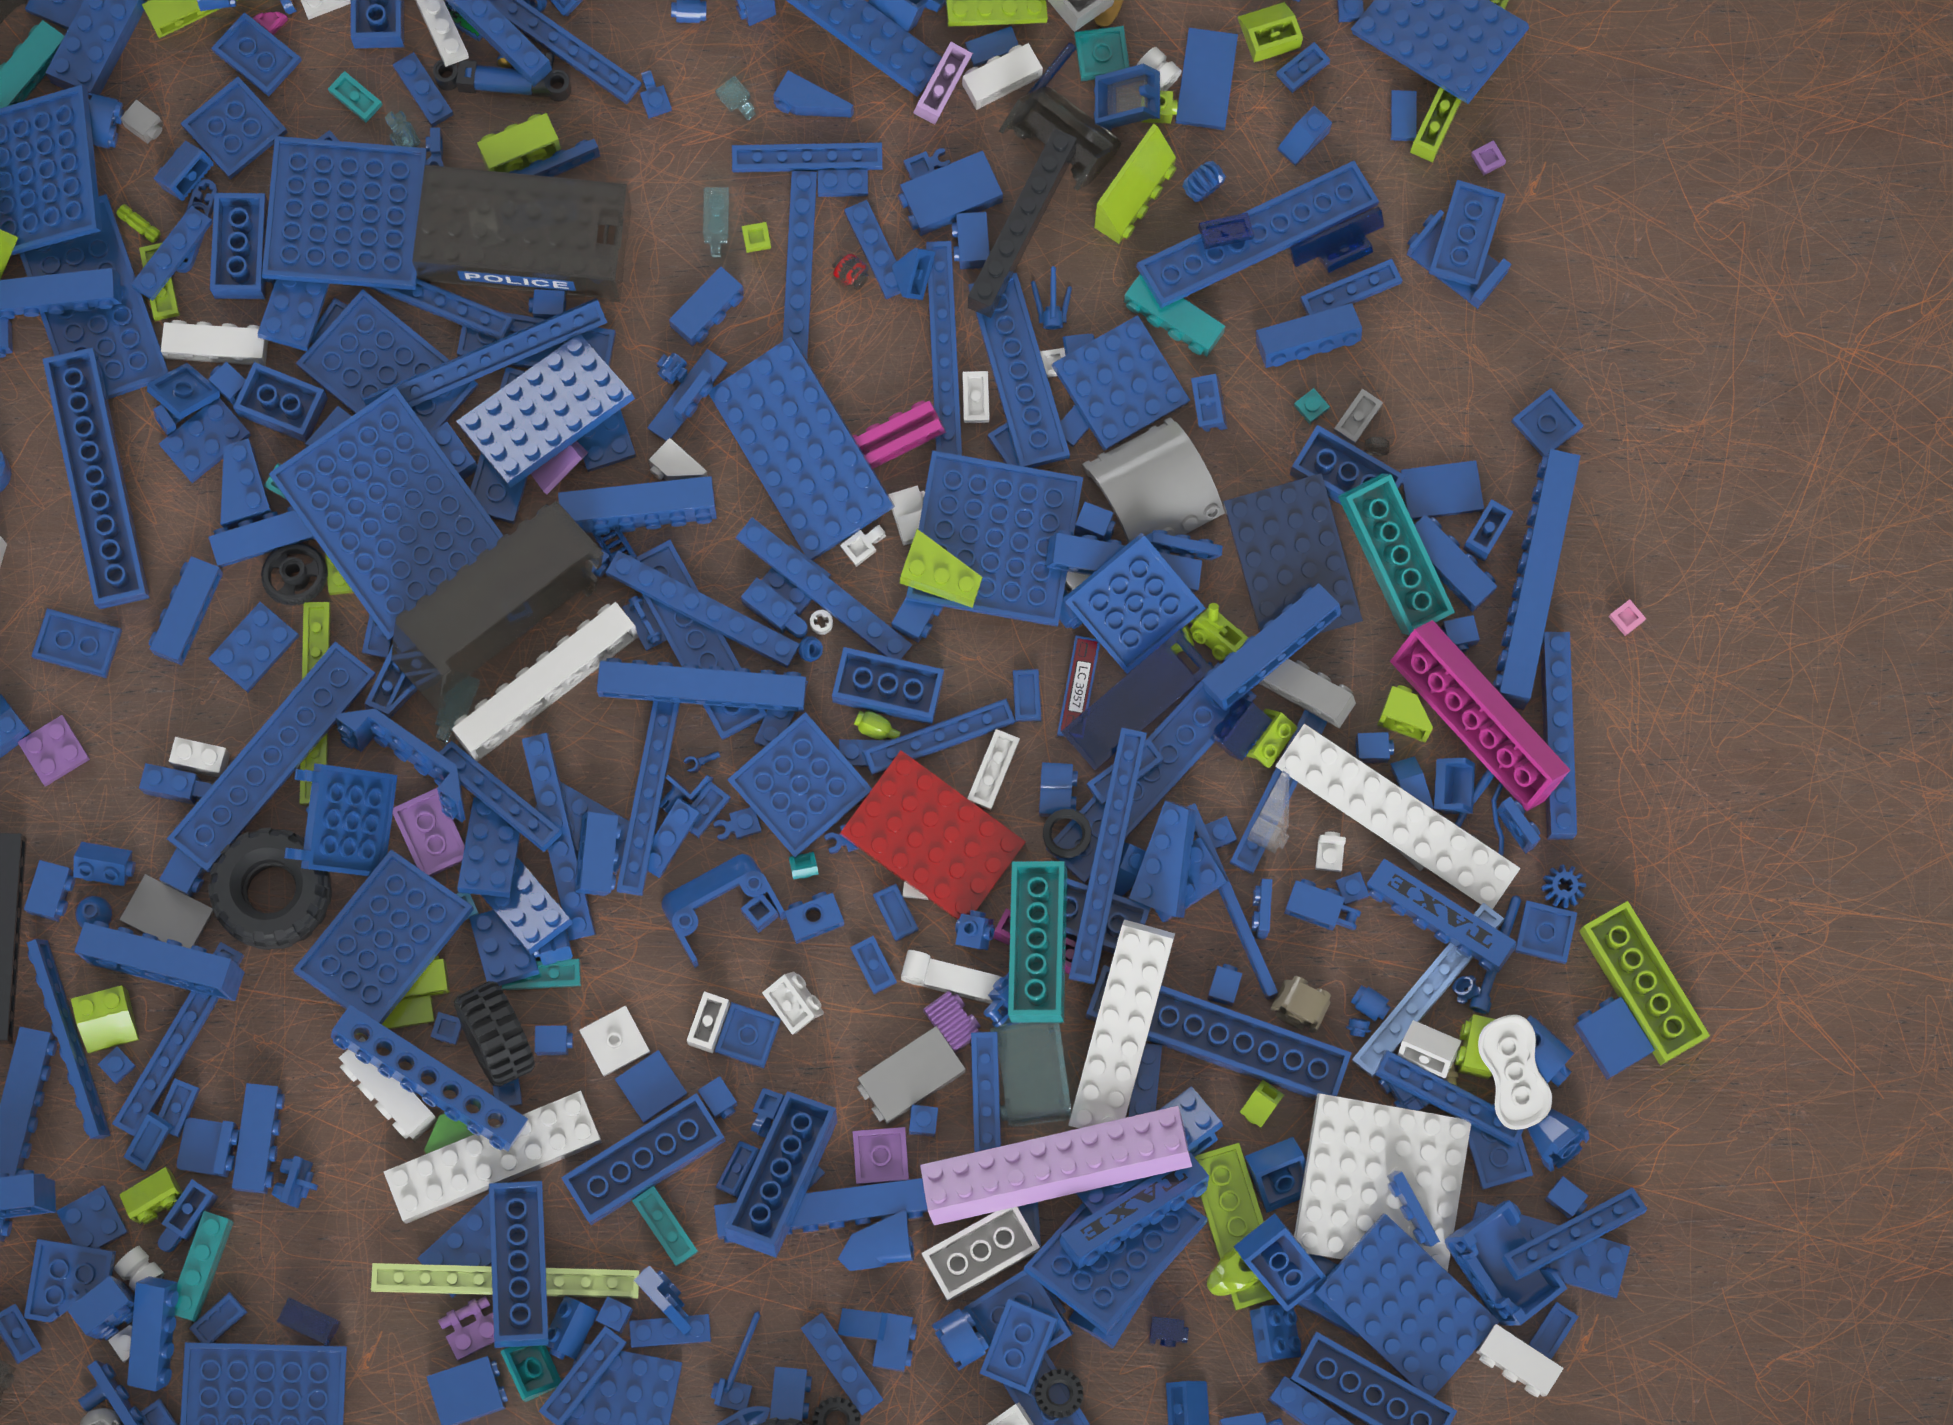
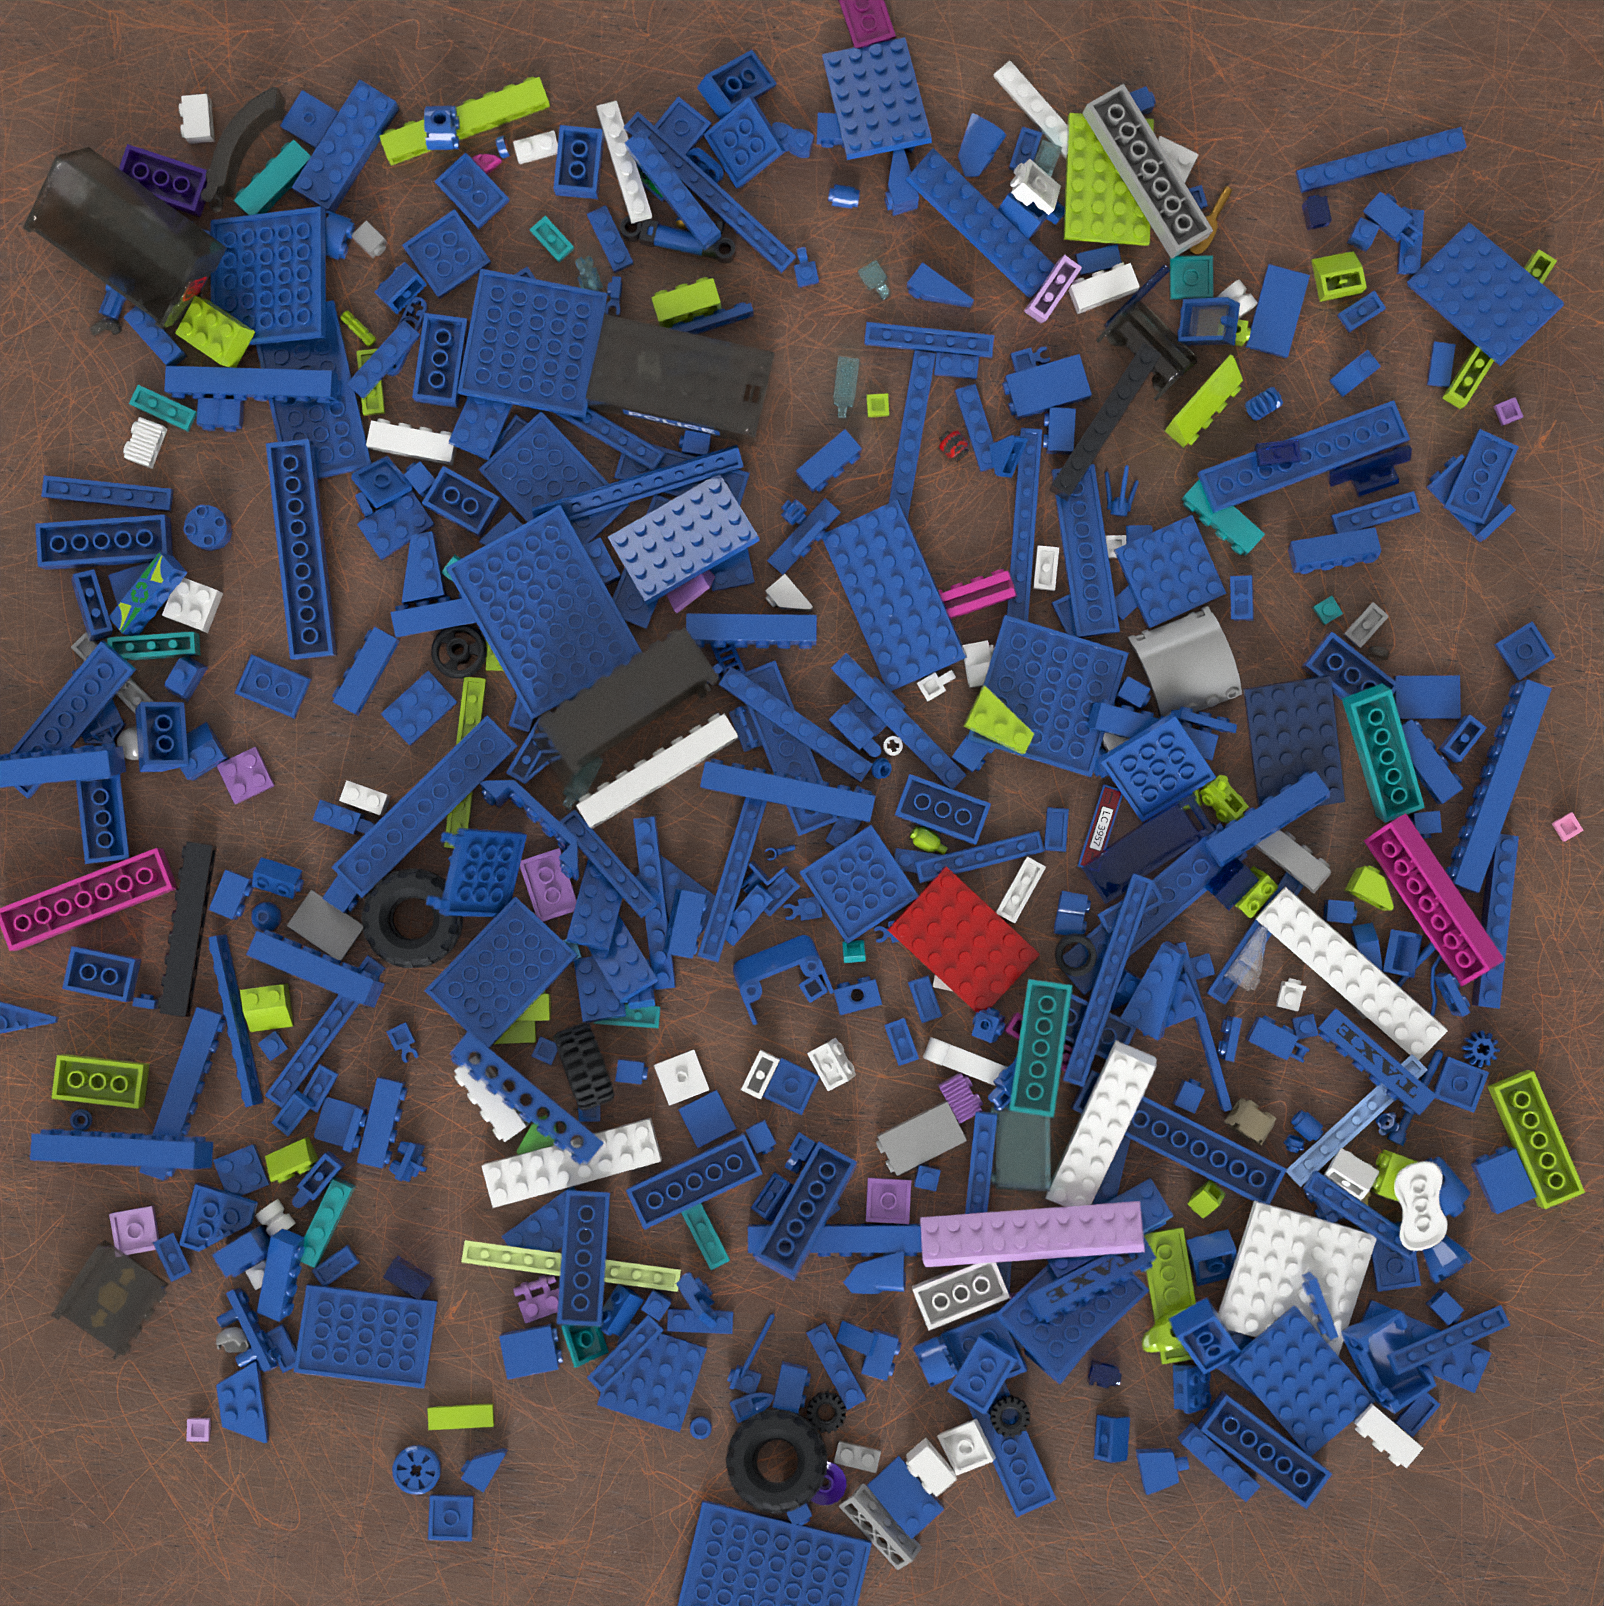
camera: 10 degrees right, 10 degrees up
none -> blue plate [386,1022,419,1063]

